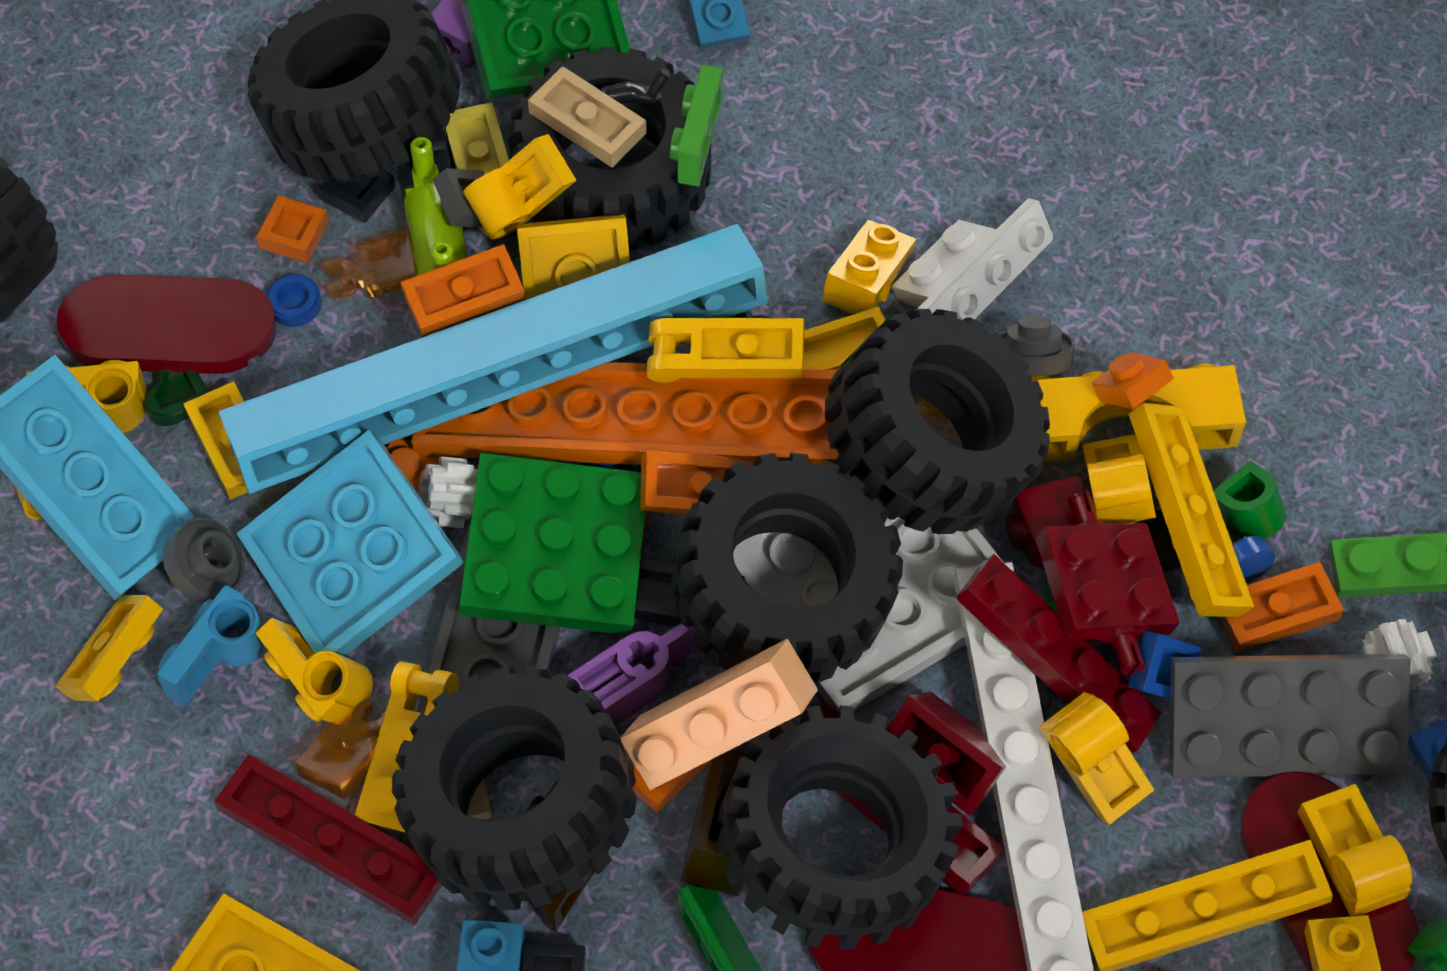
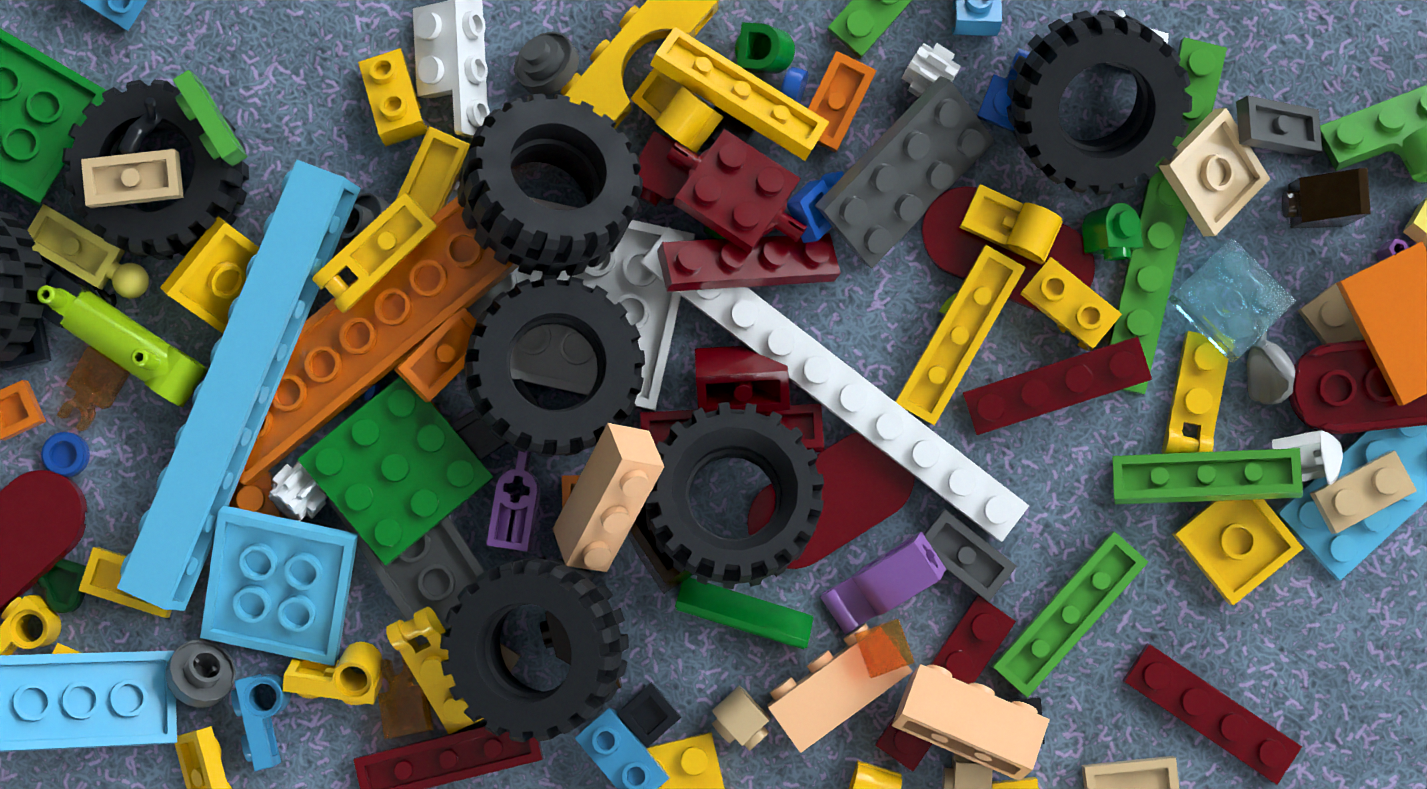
camera: 45 degrees left, 25 degrees up
orange plate [401,244,525,337] -> none
dark grey plate [433,168,485,227] -> none
yellow plate [463,134,577,239] -> none
yellow plate [1039,692,1155,825] -> none
orange plate [1092,352,1174,410] -> none

